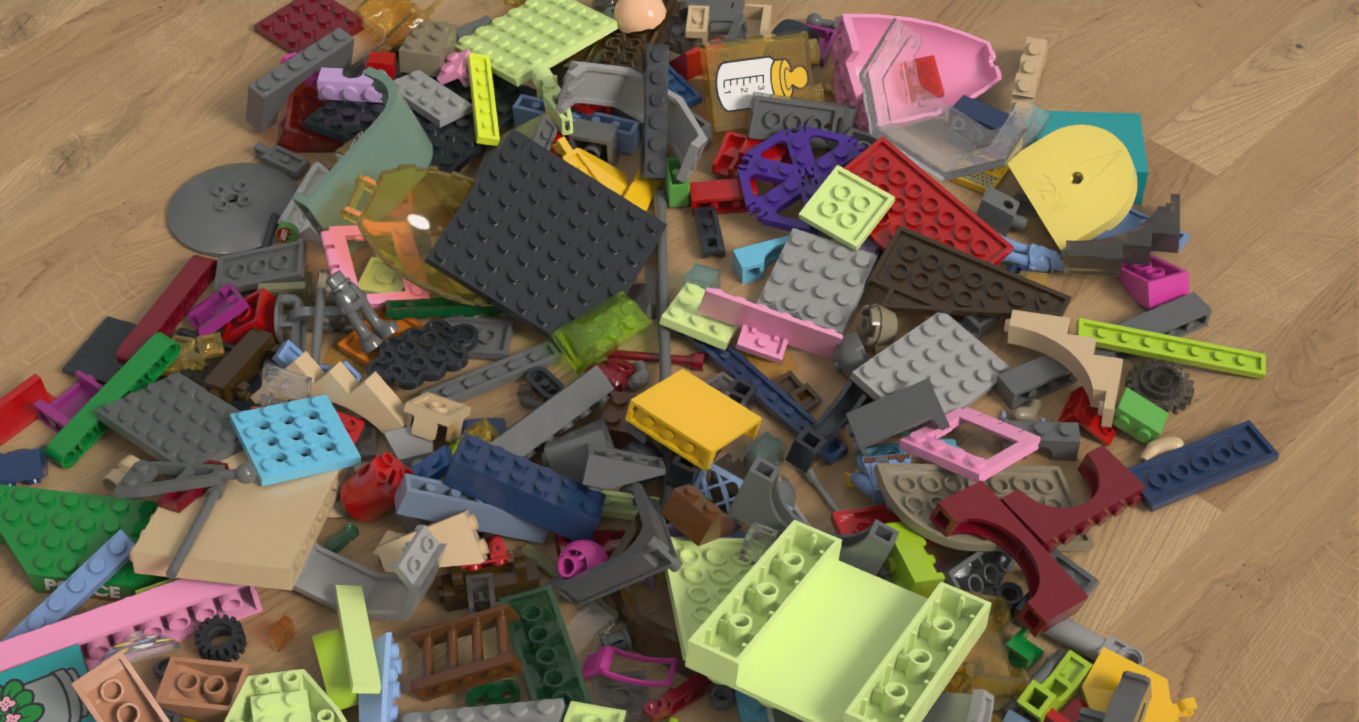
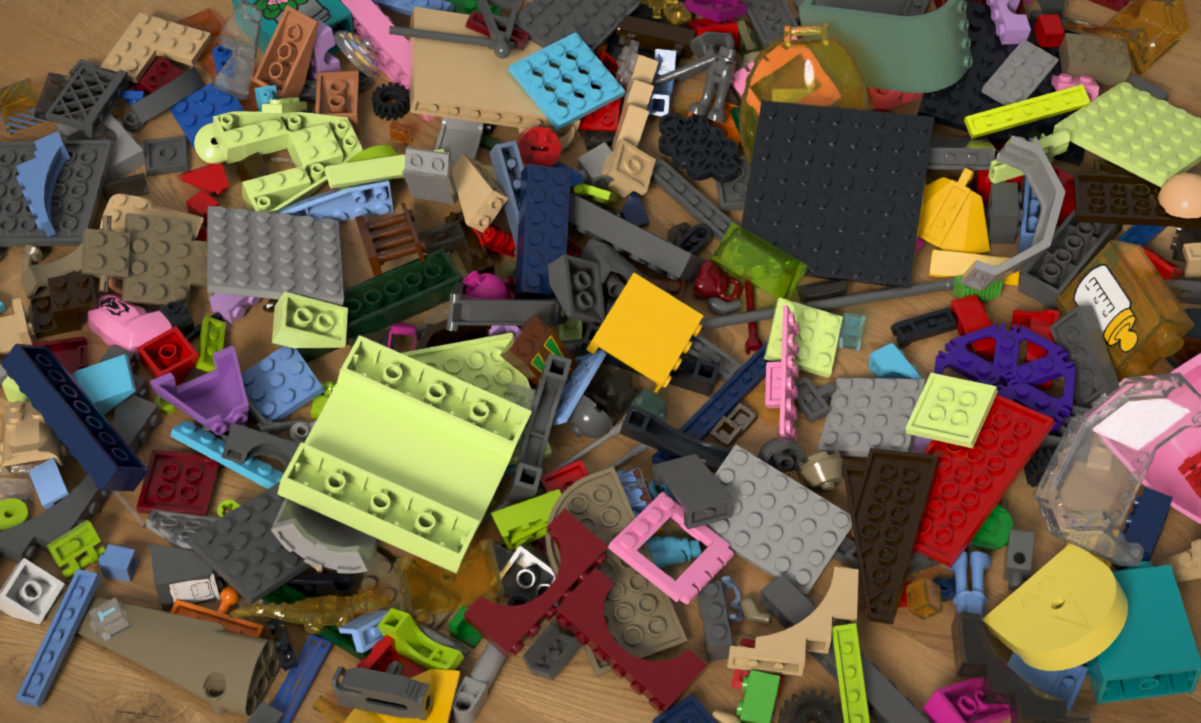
camera: 80 degrees right, 5 degrees up
clear yellow bracket [464,417,499,443] -> none
dark green plate [466,679,521,707] -> none
black arch [639,44,669,180] -> none

